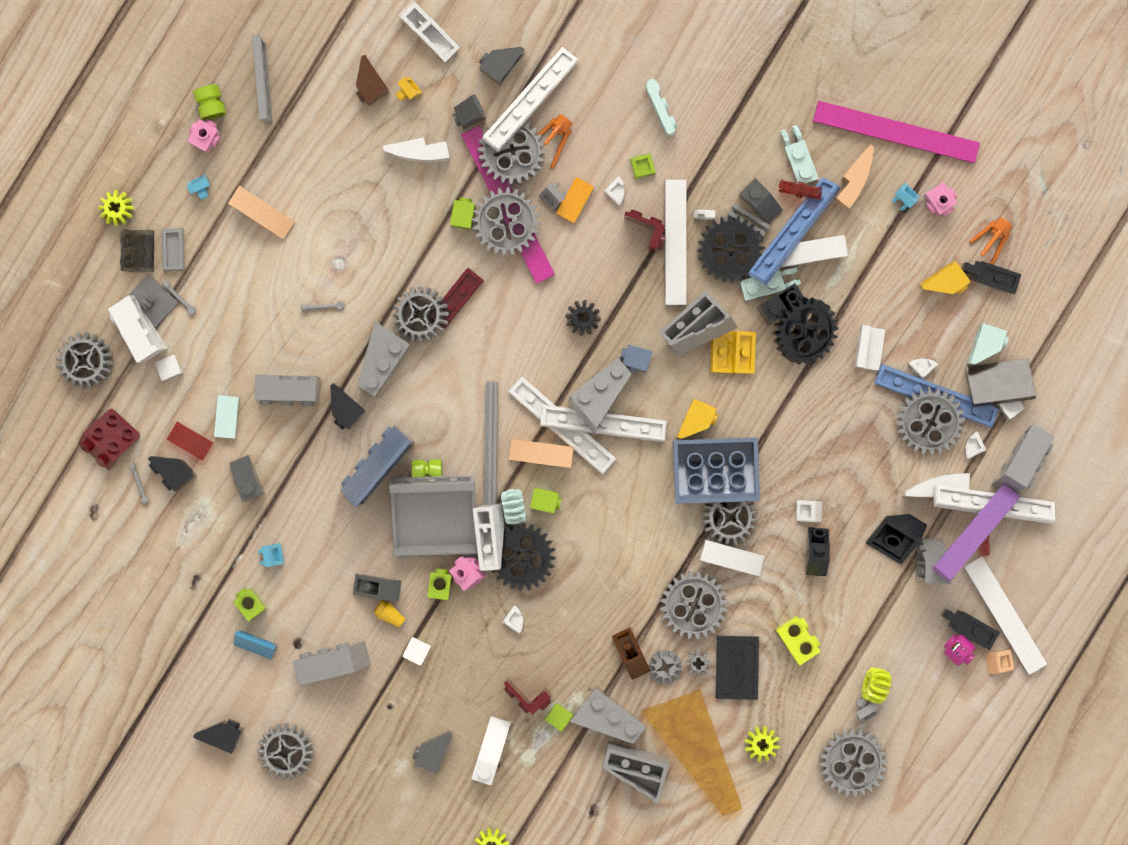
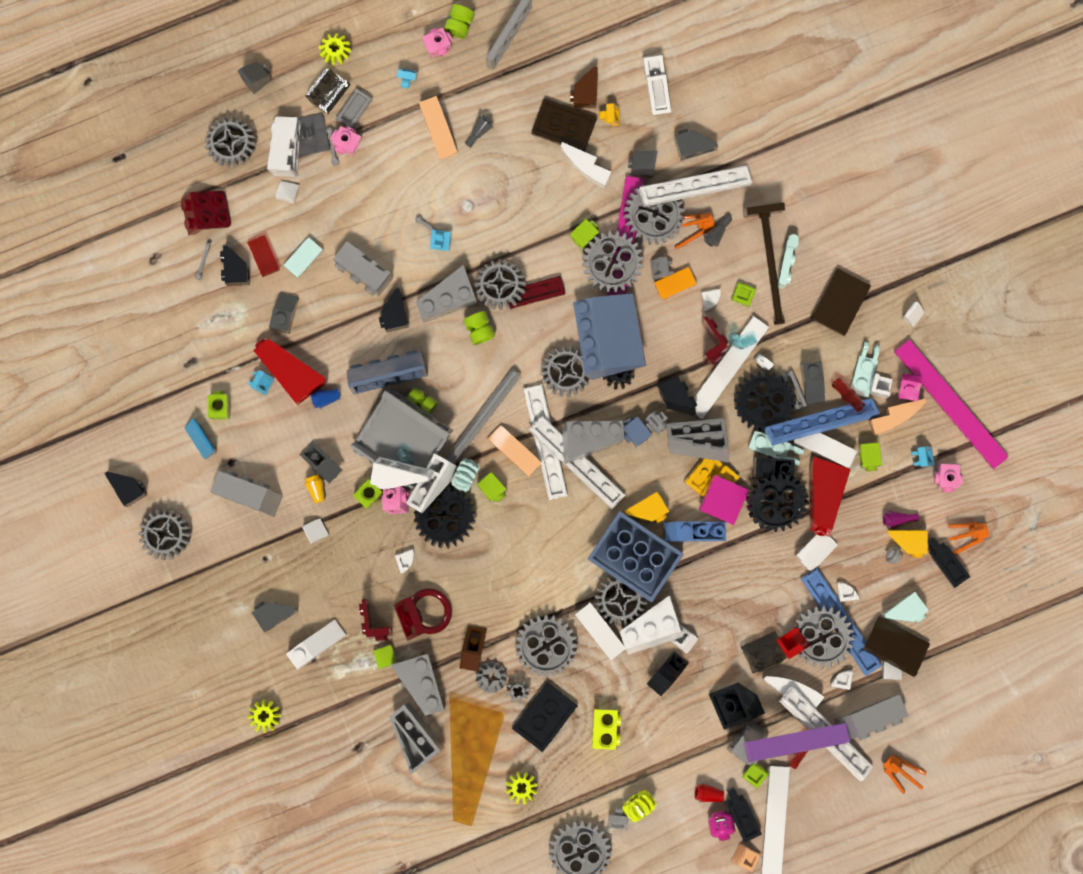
camera: 40 degrees right, 5 degrees down
none -> dark grey slope [238,62,271,94]
none -> red slope [253,339,327,405]
none -> blue cone [310,388,340,409]
none -> bright pink brick [331,126,361,157]
none -> white slope [370,457,434,489]
none -> dark red tile [394,588,452,641]
none -> clear light blue arm [396,448,413,465]
none -> medium azure tile [430,229,452,251]
none -> lime wheel [463,311,496,345]
none -> dark grey cone [465,115,493,148]
none -> dark brown tile [531,98,597,152]
none -> light grey gear [540,346,590,397]
none -> sand blue slope [573,293,646,380]
none -> white wedge [620,596,683,655]
none -> light grey gear [645,410,668,434]
none -> black slope [657,376,697,416]
none -> medium blue slope [664,521,726,542]
none -> red cone [694,783,724,802]
none -> dark pink tile [698,475,749,525]
none -> dark grey cone [703,215,732,247]
none -> clear light blue arm [728,332,757,349]
none -> clear smoke bracket [741,631,787,673]
none -> lime tile [742,763,770,789]
none -> dark brown tile [743,202,785,325]
none -> red panel [777,627,810,660]
none -> red slope [809,457,851,537]
none -> dark brown tile [811,268,871,337]
none -> lime brick [858,442,882,472]
none -> white panel [869,373,893,399]
none -> orange plant [882,754,927,794]
none -> magenta cone [883,510,919,529]
none -> light grey plate [885,546,903,565]
none -> dark pink brick [899,374,922,401]
none -> white slope [903,301,924,327]

